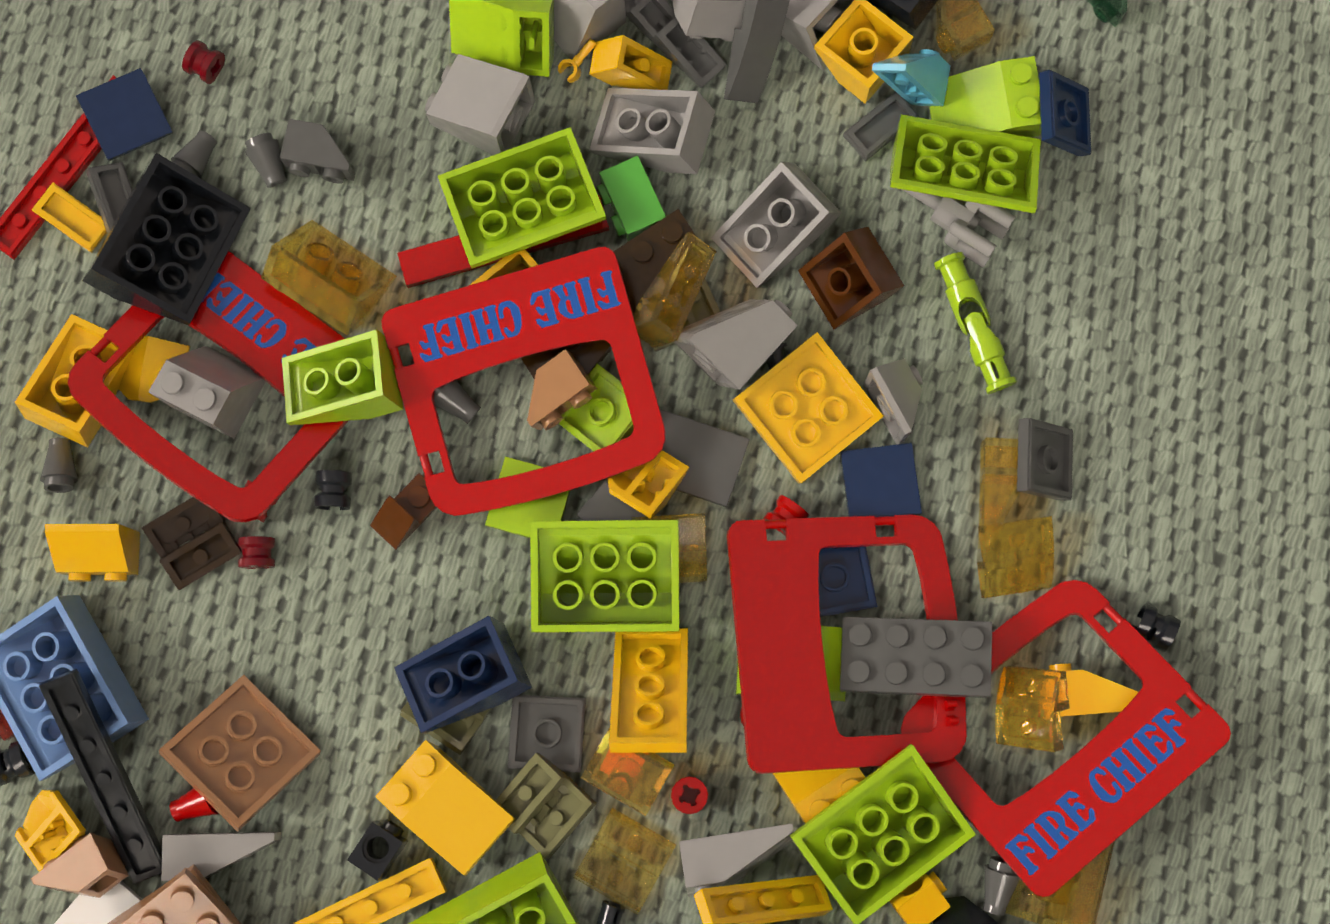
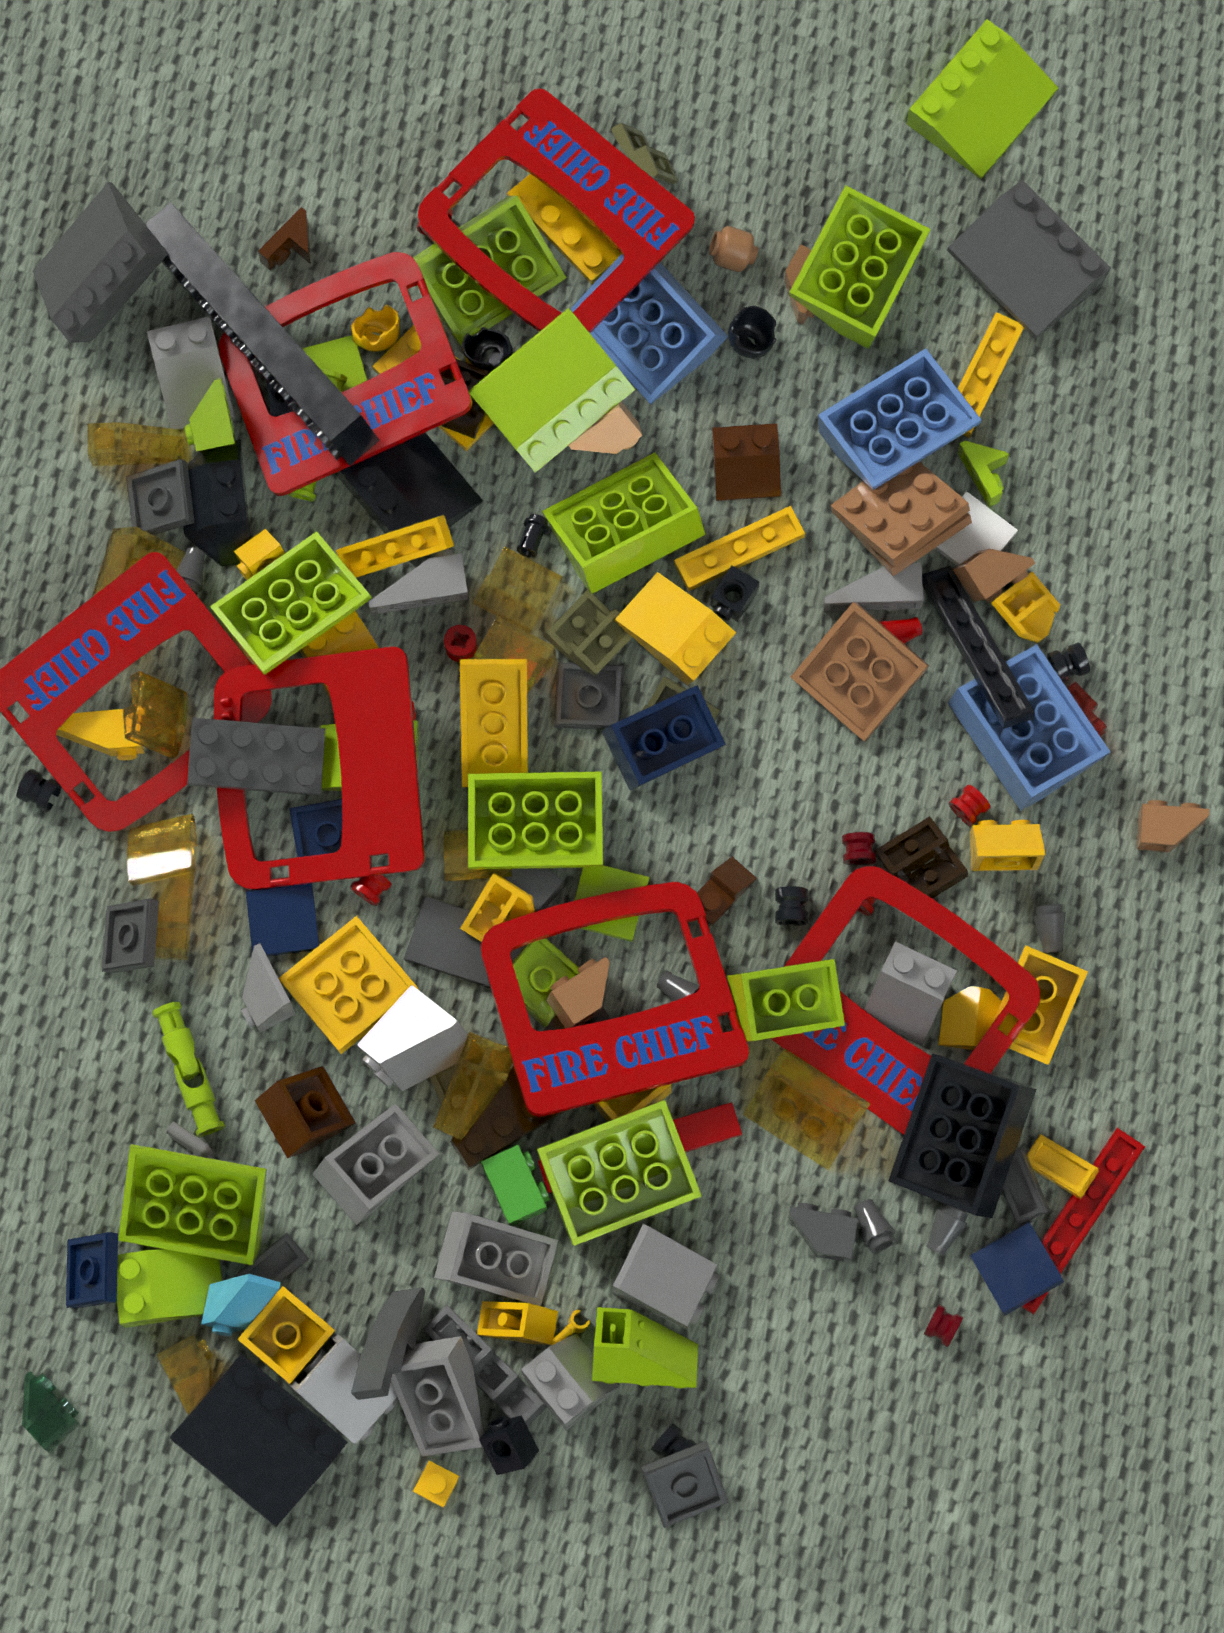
camera: 175 degrees right, 5 degrees down
none -> red wheel [949,784,991,826]

